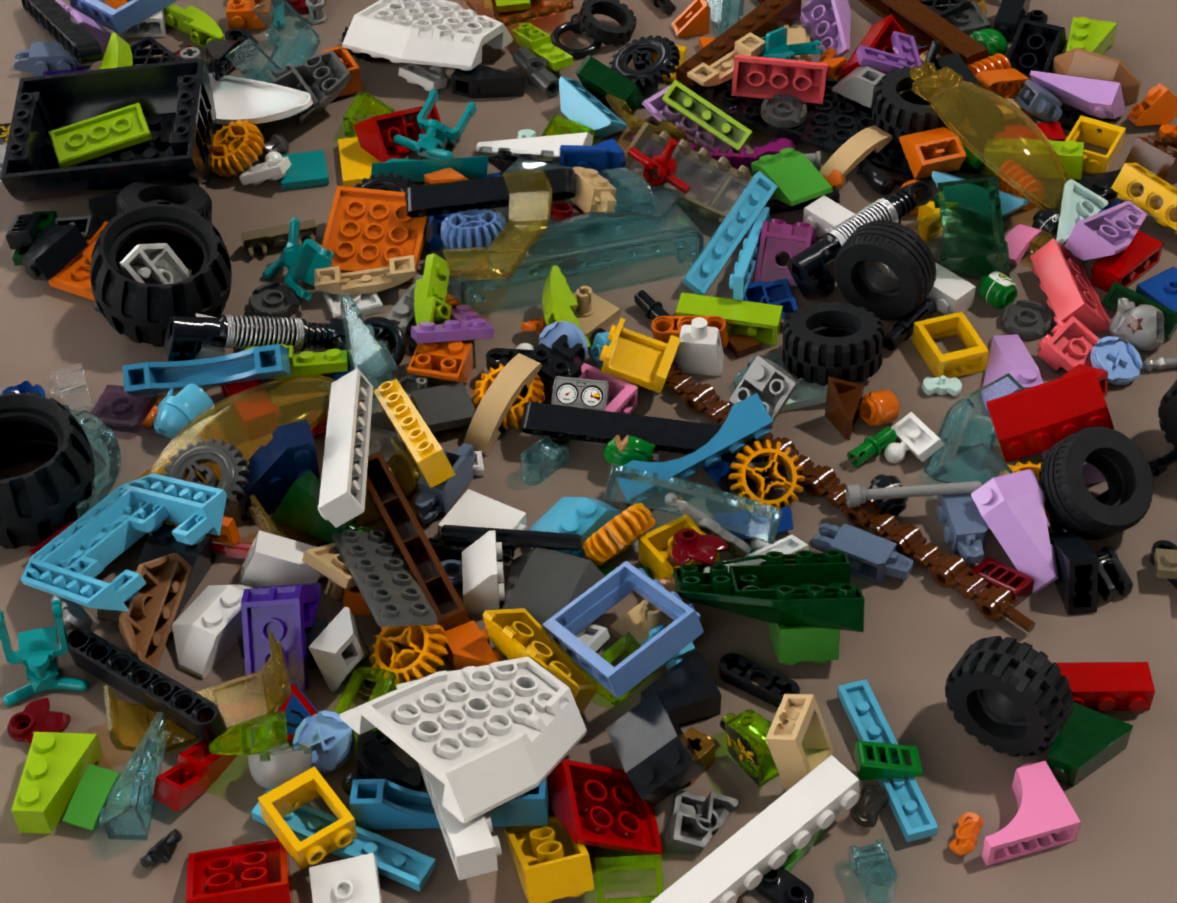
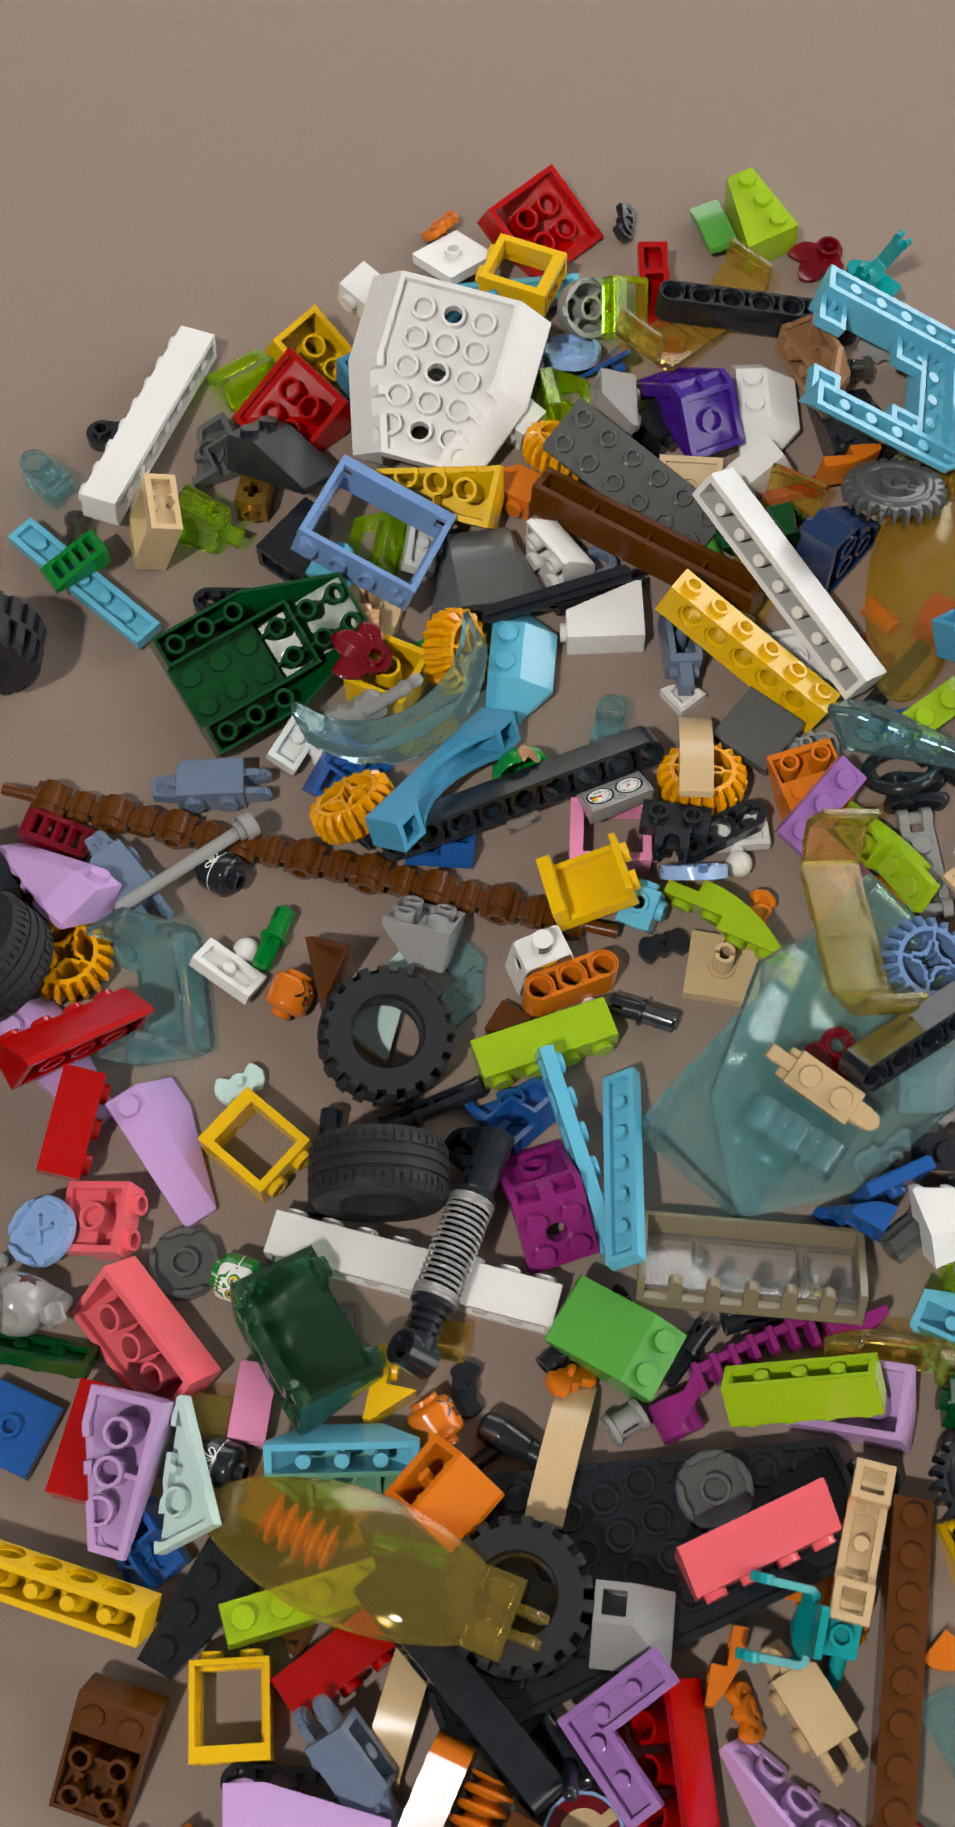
camera: 150 degrees right, 20 degrees up
clear light blue wedge [100,712,169,840] -> none
red bar [627,138,691,202] -> none

